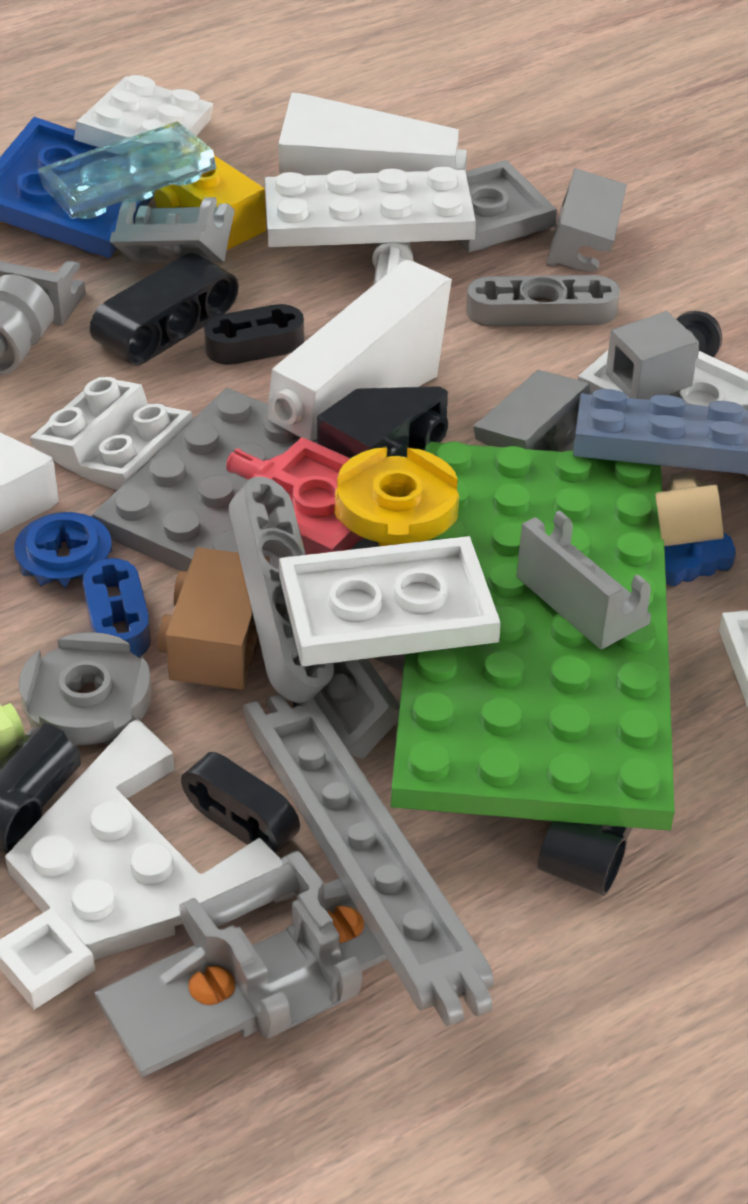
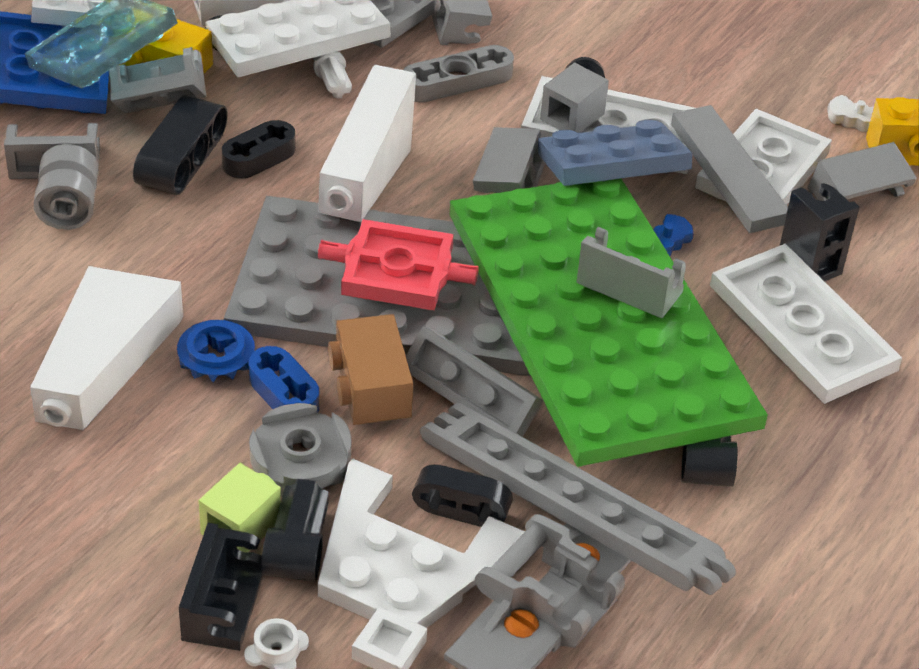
camera: 25 degrees left, 0 degrees up
white slope [30,377,193,490] -> none
light grey beam [229,477,334,703] -> none
white plate [279,536,501,667] -> none
black slope [317,386,449,458] -> none
yellow plate [335,447,460,547] -> none
tan piece [655,471,724,546] -> none

